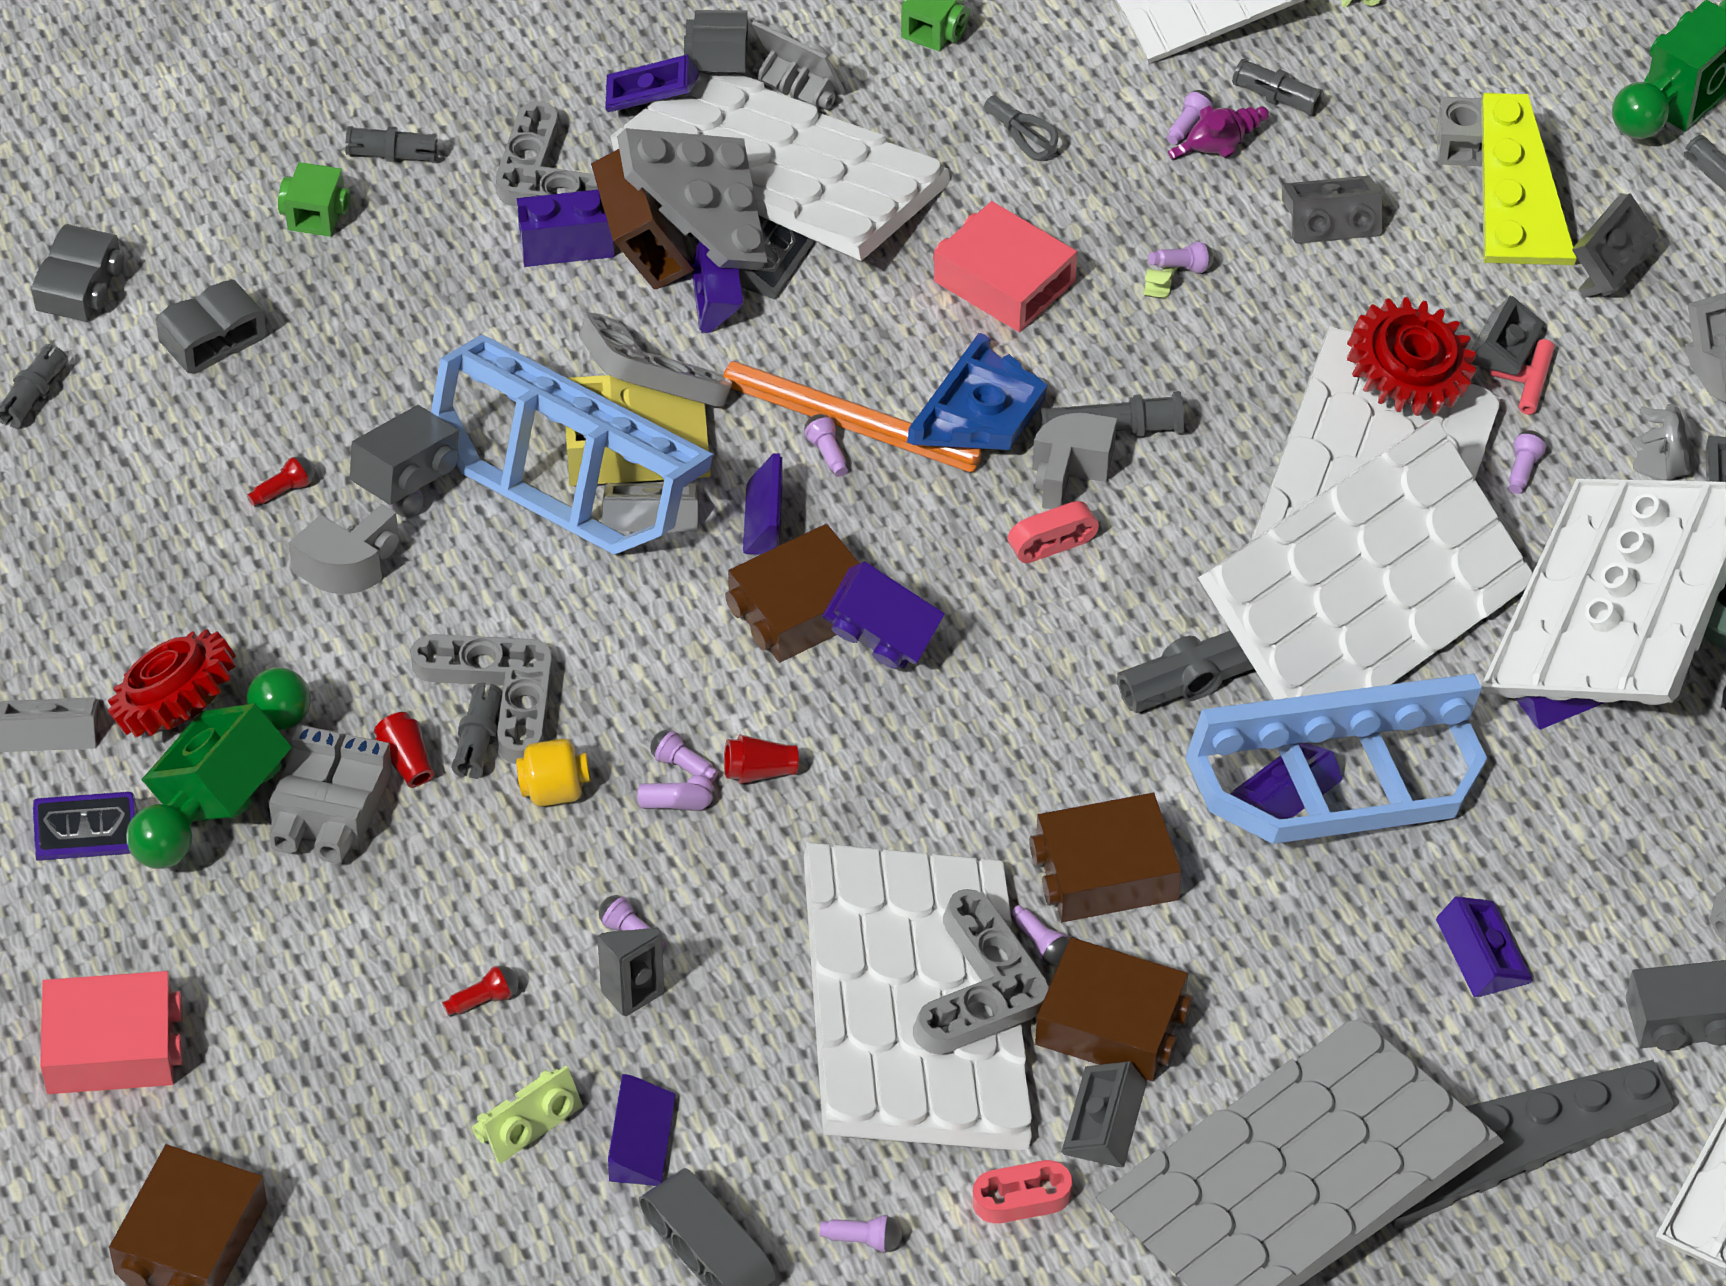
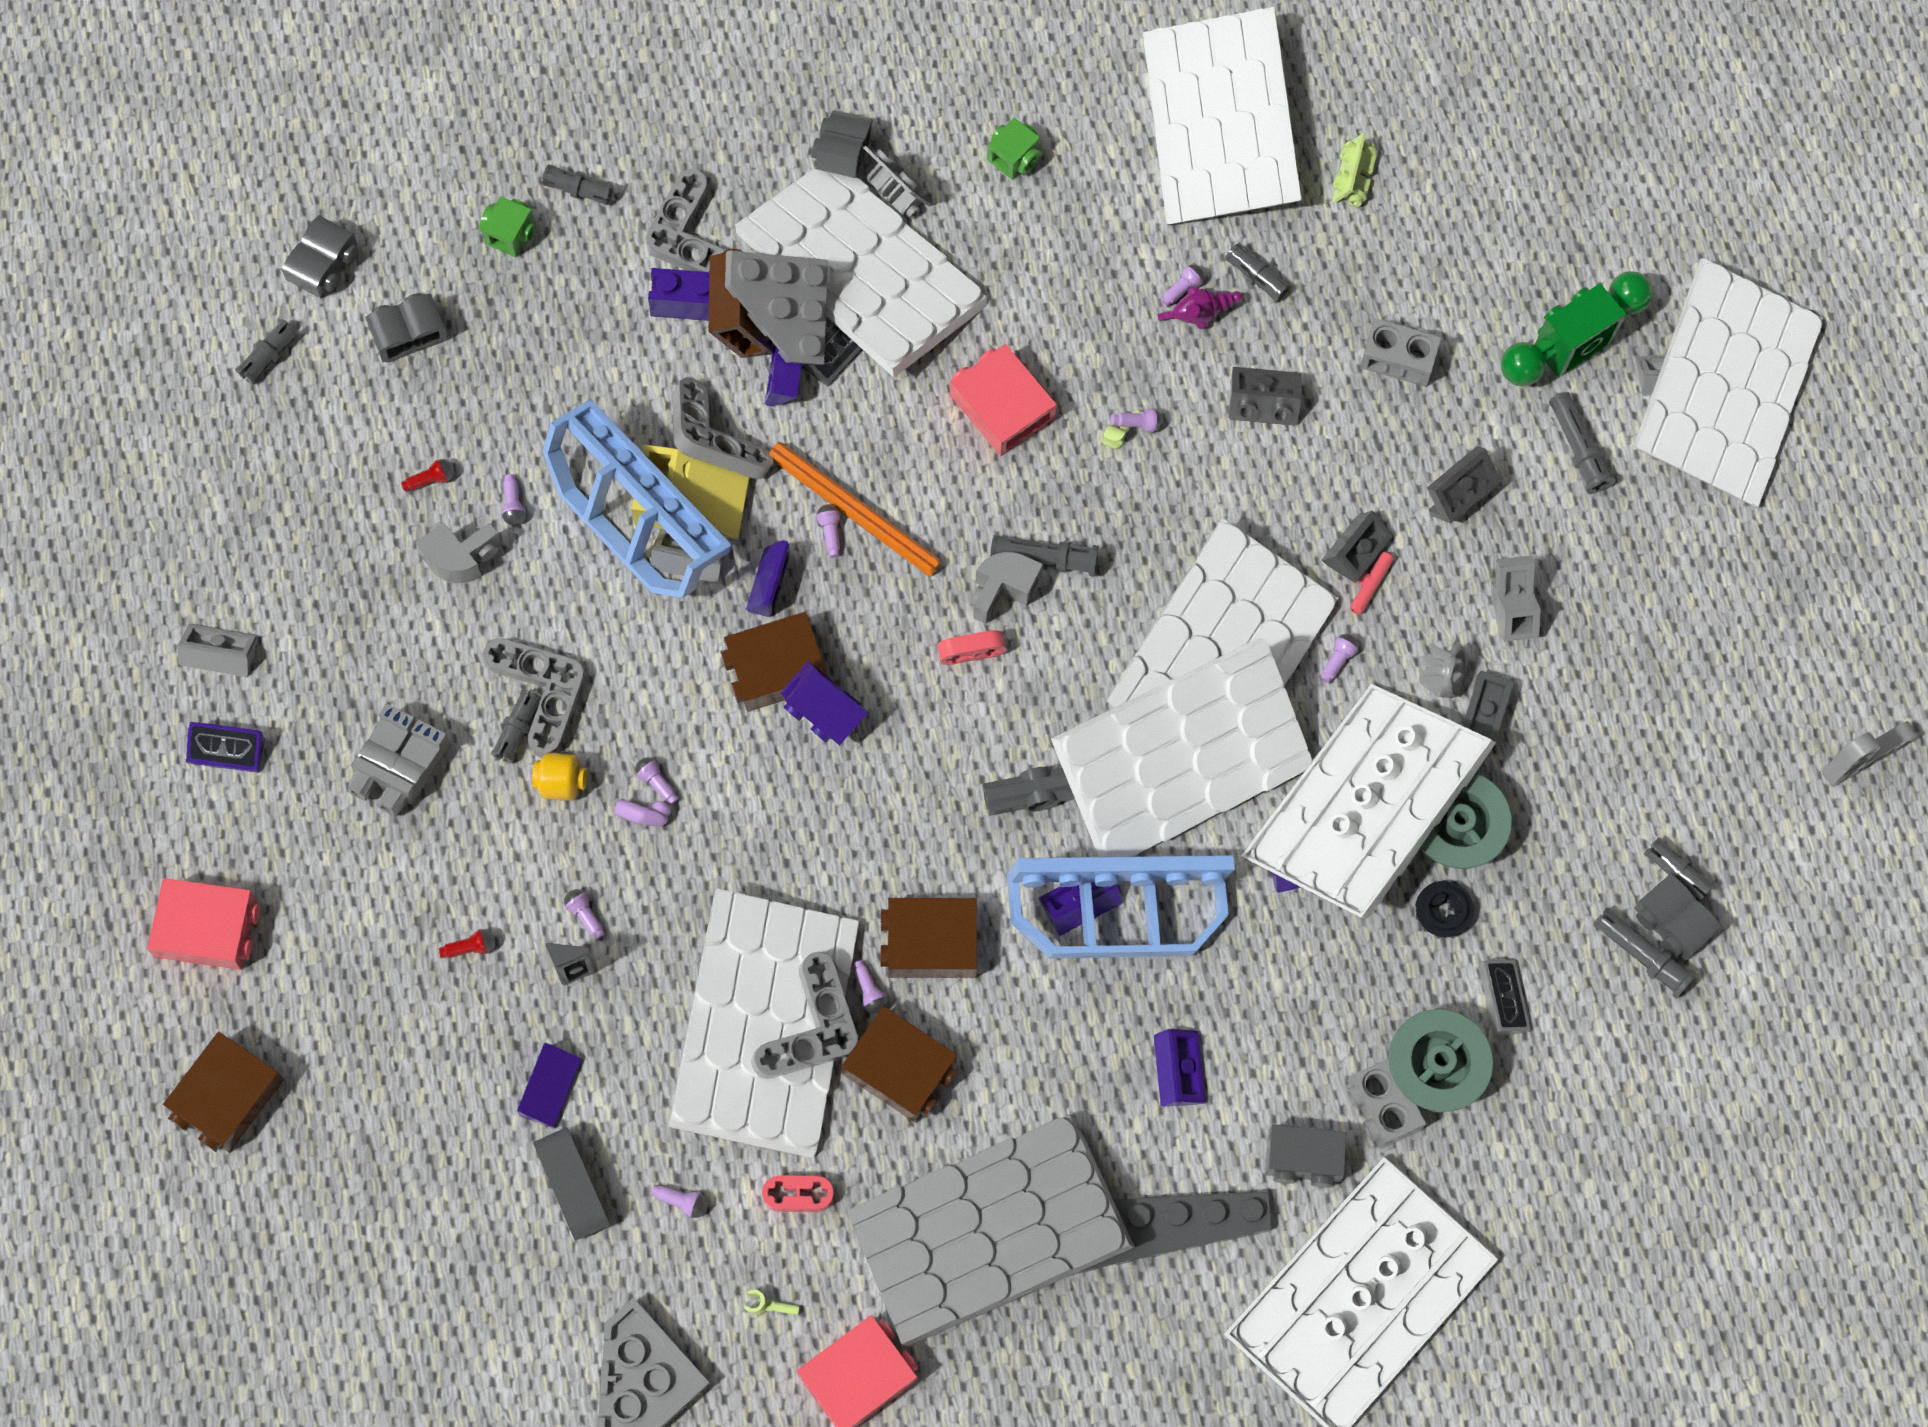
camera: 10 degrees right, 20 degrees up
red gear [108,629,237,738] -> none
green brick [126,667,311,869] -> none
dark grey brick [349,405,459,505] -> none
red cone [374,712,435,788] -> none
yellowish green hinge [472,1066,583,1164] -> none
dark purple slope [605,54,699,113] -> none
red cone [724,734,799,784] -> none
blue wing [907,333,1048,450] -> none
dark grey piece [984,95,1059,161] -> none
dark grey slope [1061,1061,1147,1167] -> none
red gear [1347,297,1476,416] -> none
neon yellow wing [1481,93,1577,265] -> none

